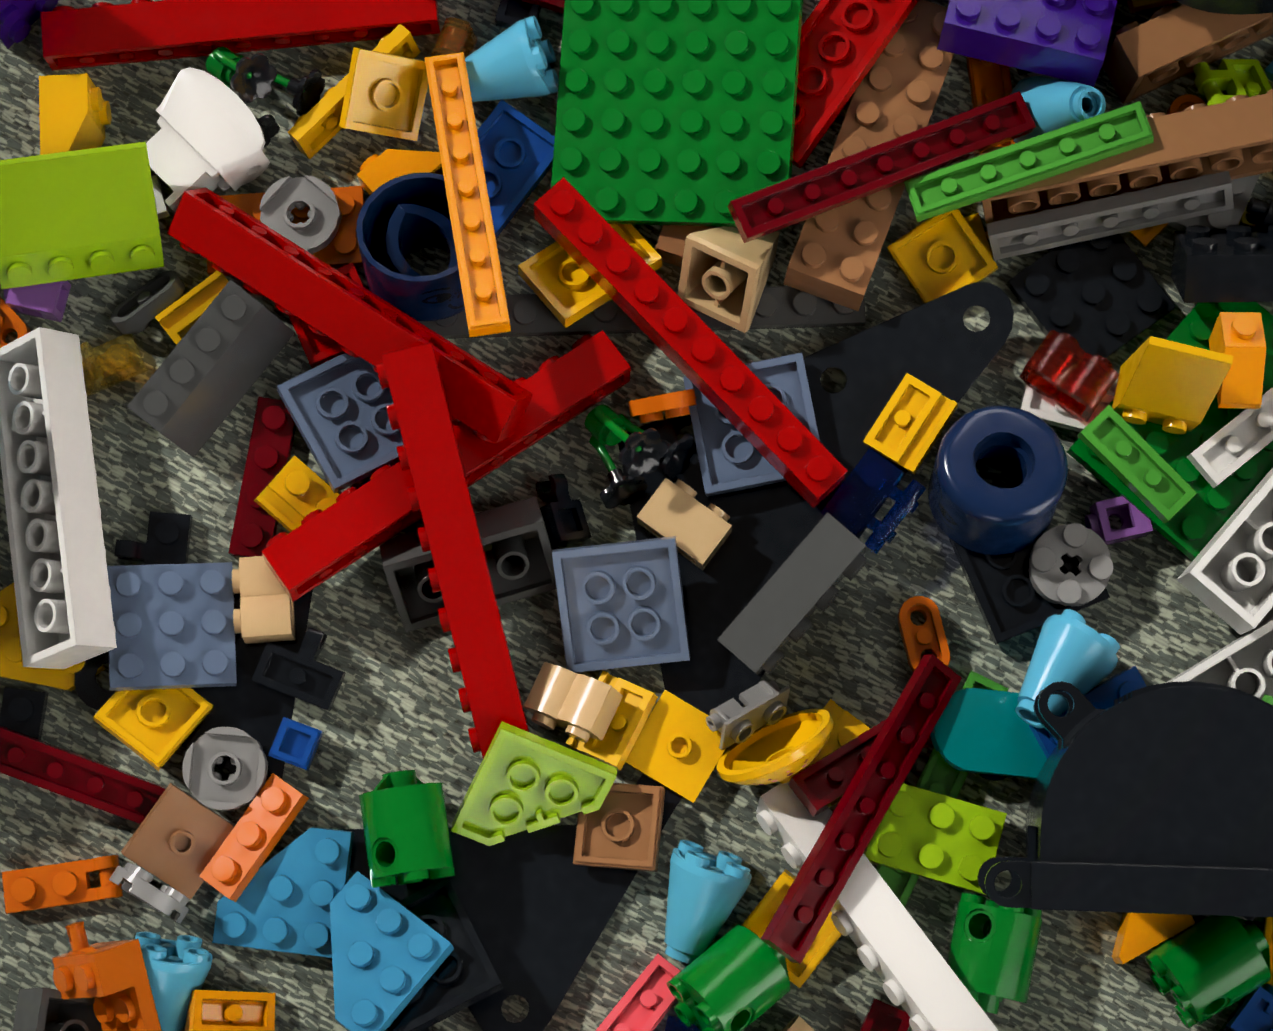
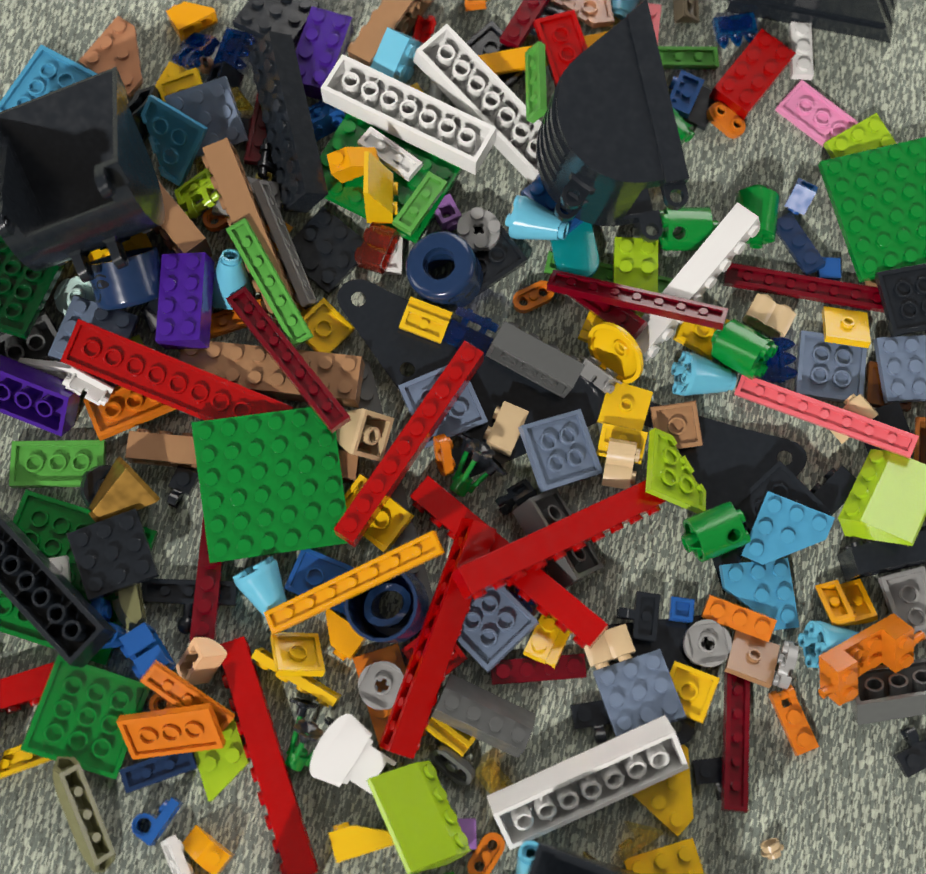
camera: 110 degrees left, 5 degrees down
clear orange brick [431,17,477,58] -> none

